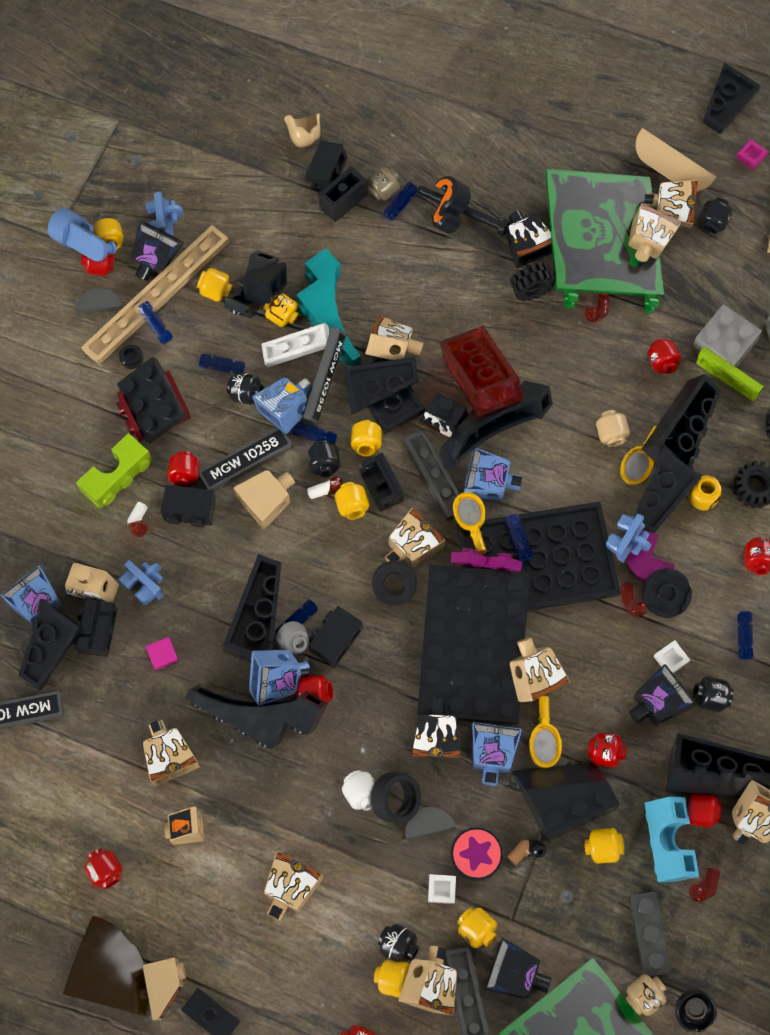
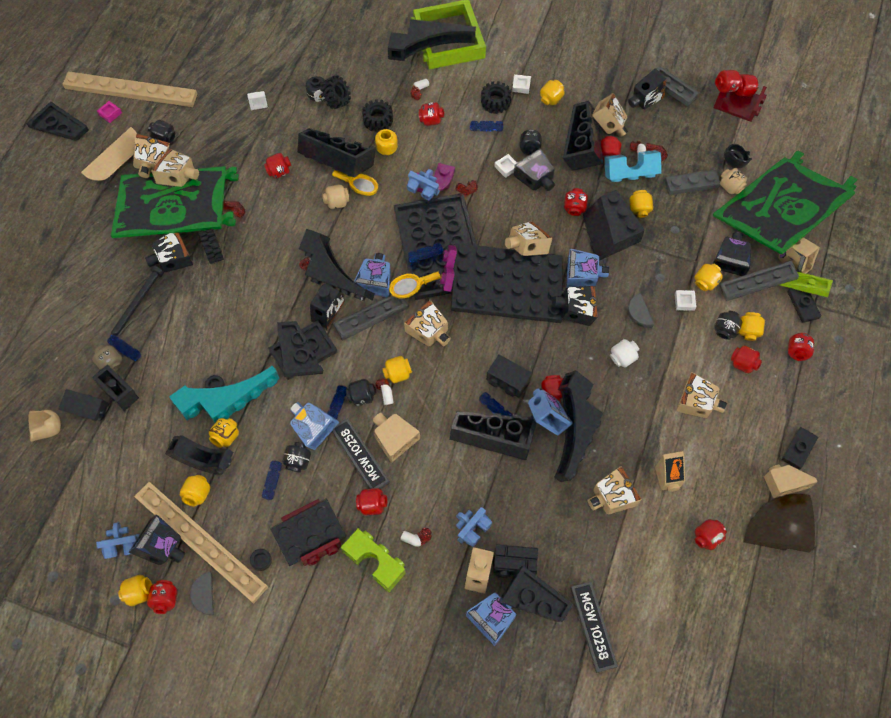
camera: 95 degrees left, 5 degrees down
medium blue piece [48,208,117,261] -> none
clear blue axle [138,301,173,344] -> none
dark pink tile [145,637,179,671] -> none
black brick [161,485,216,528] -> none
black slope [241,263,287,304] -> none
white tile [261,323,329,367] -> none
light grey cone [276,621,309,654] -> none
dark grey tile [303,327,347,424] -> none
yellow head [350,420,382,456] -> none
black hinge [359,452,404,512] -> none
tan torso [365,315,423,360] -> none
black tyre [371,772,421,823] -> none
black tyre [372,561,417,606] -> none
tan torso [399,946,457,1015] -> none
black animal [432,176,471,234] -> none
clear red brick [440,326,523,417] -> none
tile [451,828,503,881] -> none
arm [507,839,547,866] -> none
yellow piece [529,696,562,768] -> none
black wing [634,445,702,533] -> none
black tile [641,568,692,618] -> none
light grey brick [691,304,762,368] -> none
lime tile [696,346,764,402] -> none
none -> black tile [205,375,225,388]
none -> arm [630,141,646,162]
none -> red head [731,345,762,374]

